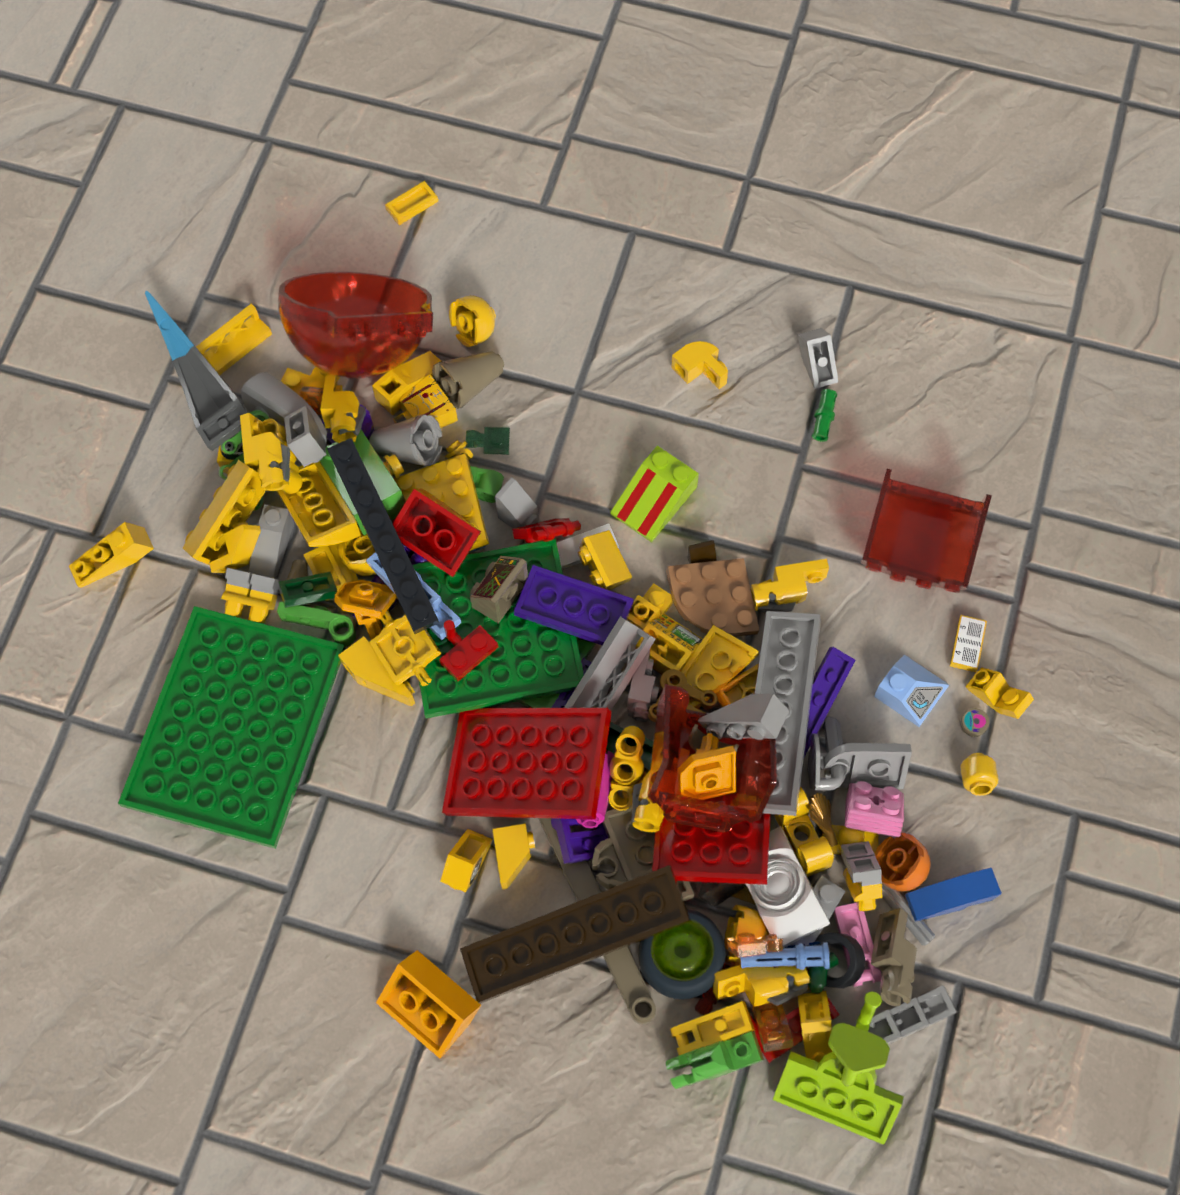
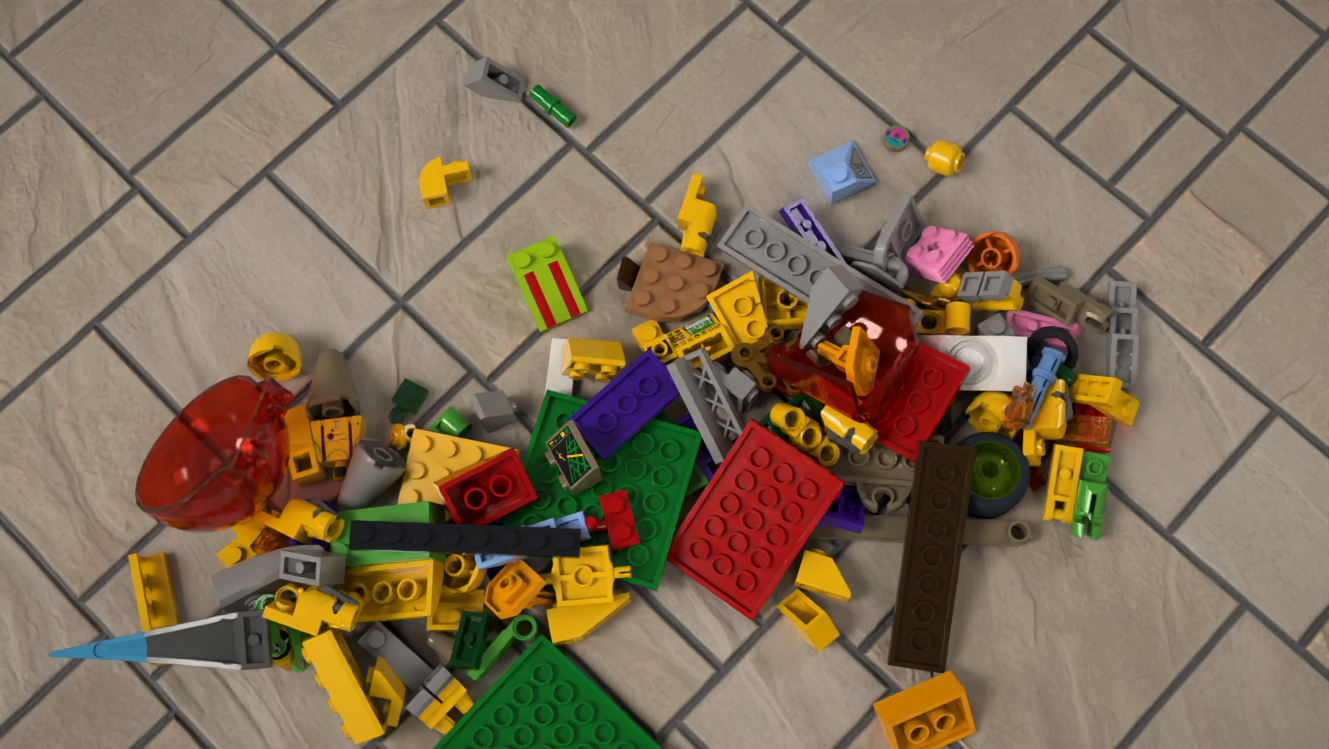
camera: 60 degrees left, 5 degrees up
yellow plate [383,454,404,479] -> none
yellow tile [385,181,439,225] -> none
red plate [512,518,581,543] -> none
lime plate [772,991,904,1145] -> none
clear red windscreen [861,468,992,593] -> none
blue slope [905,867,1002,922] -> none
tile [950,615,987,672] -> none
yellow slope [965,667,1034,719] -> none

